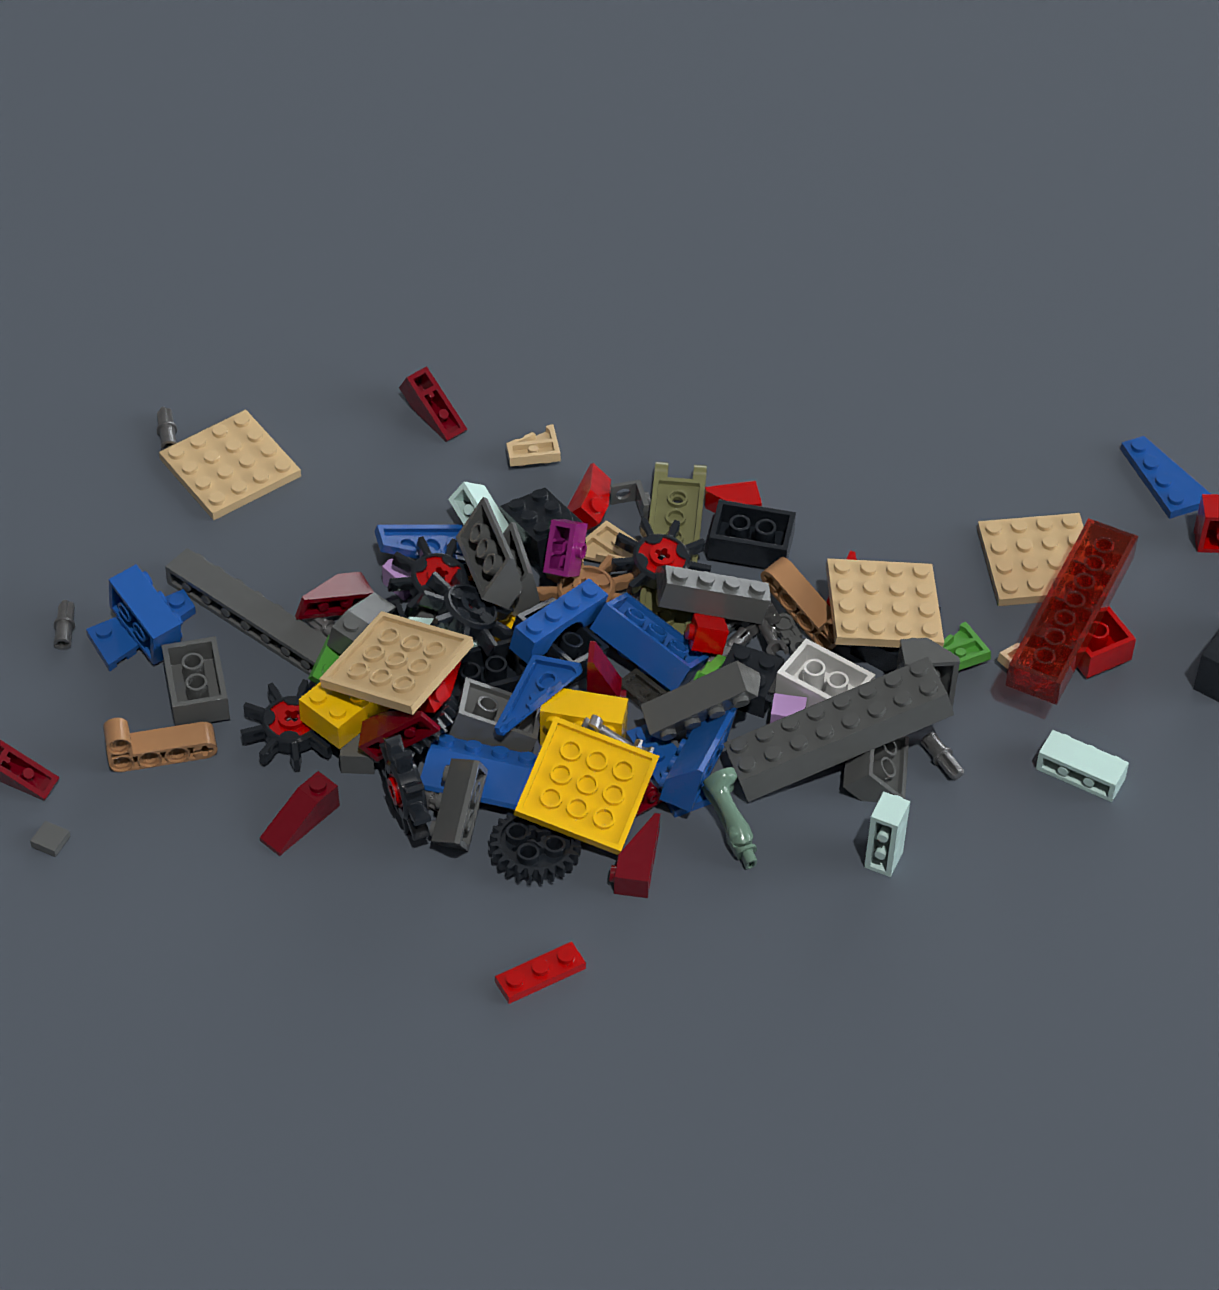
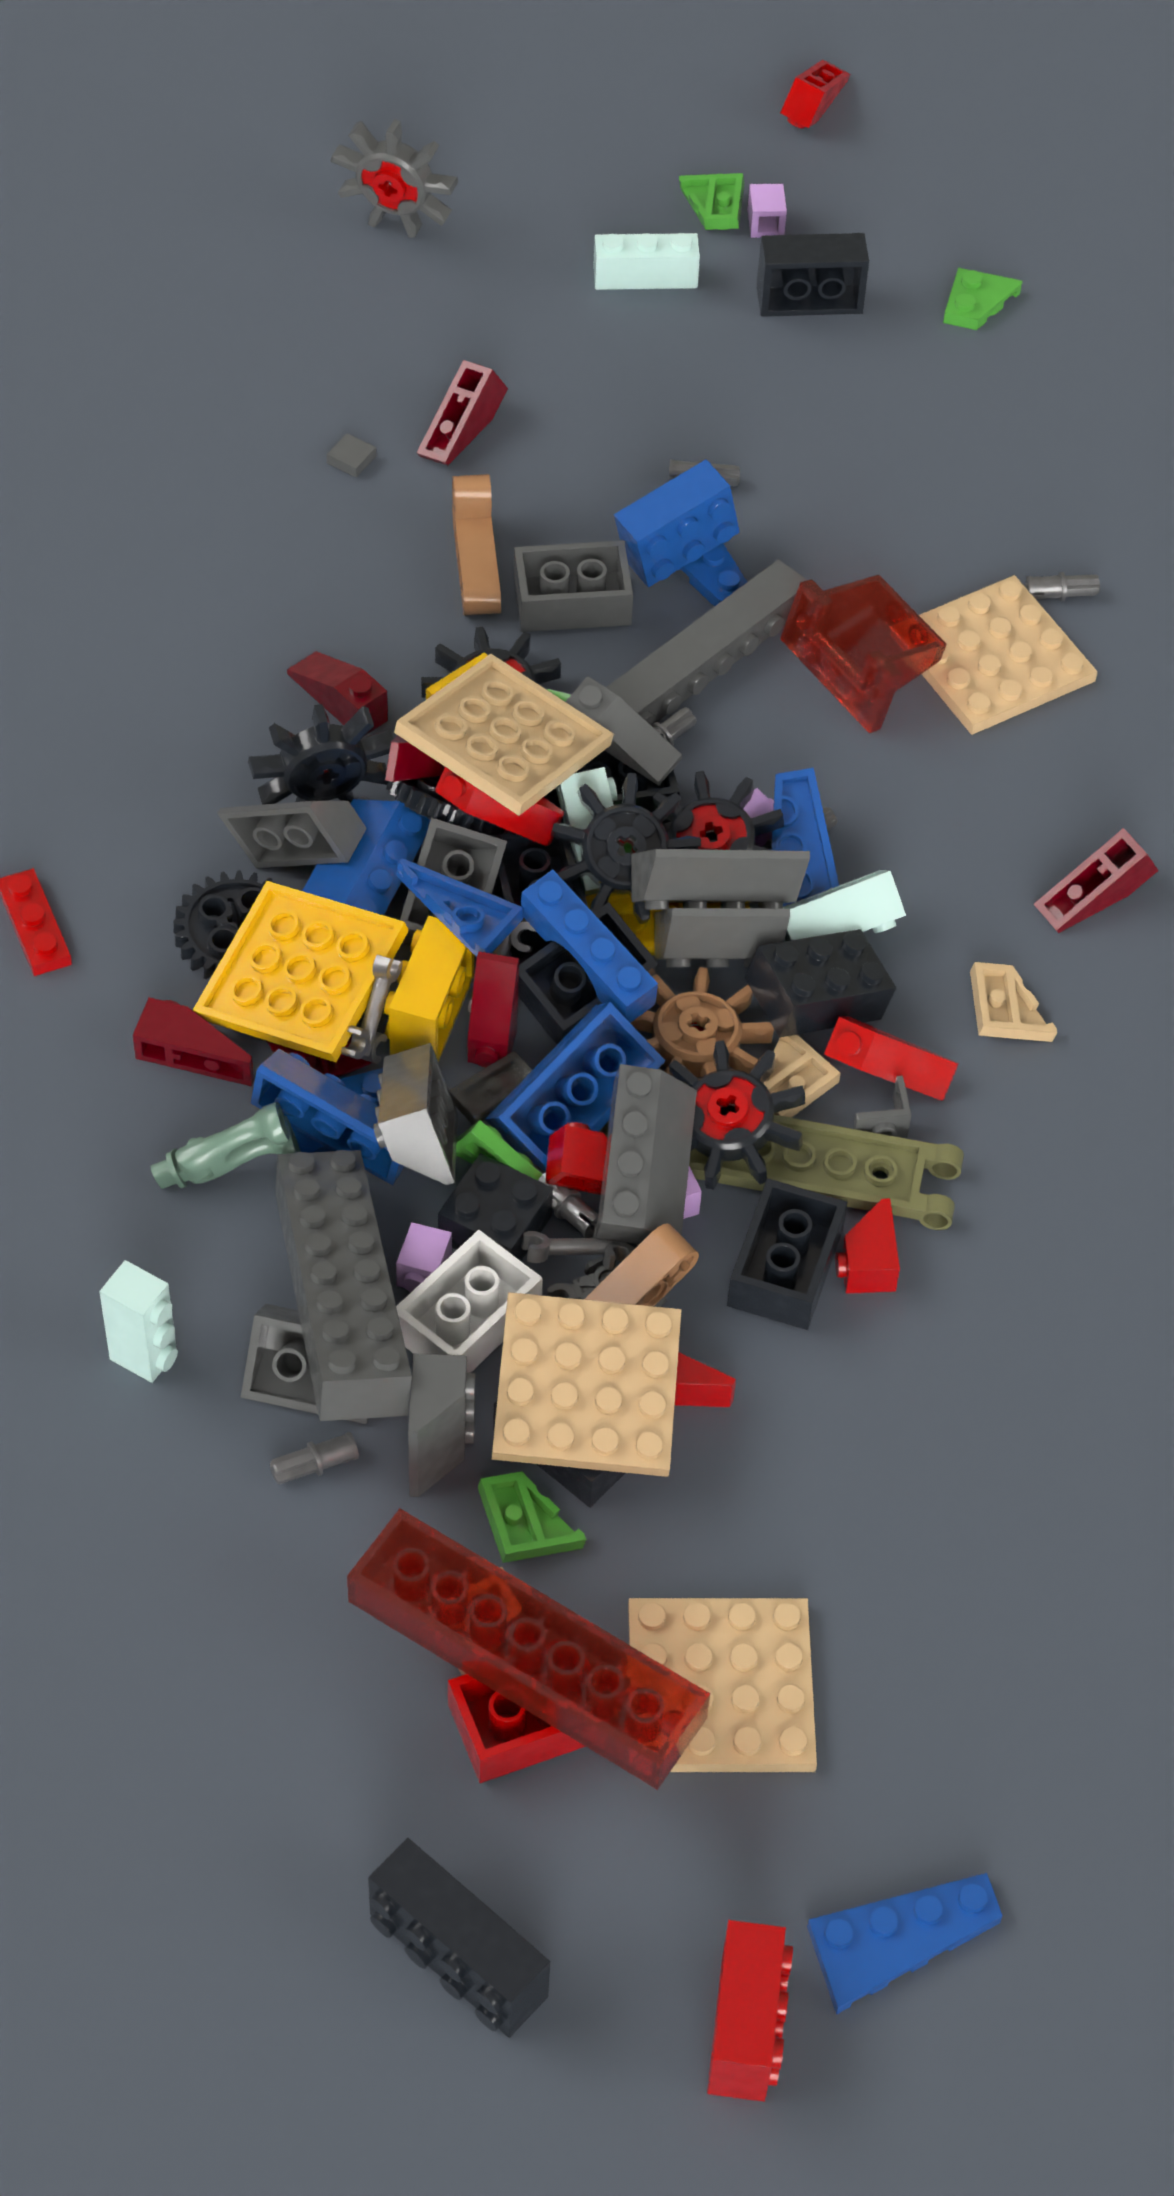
camera: 95 degrees right, 5 degrees up
dark red slope [295,572,374,620] -> none
magenta brick [543,519,588,577] -> none
light aqua brick [1036,730,1129,802] -> none
none -> clear red windscreen [780,575,947,733]

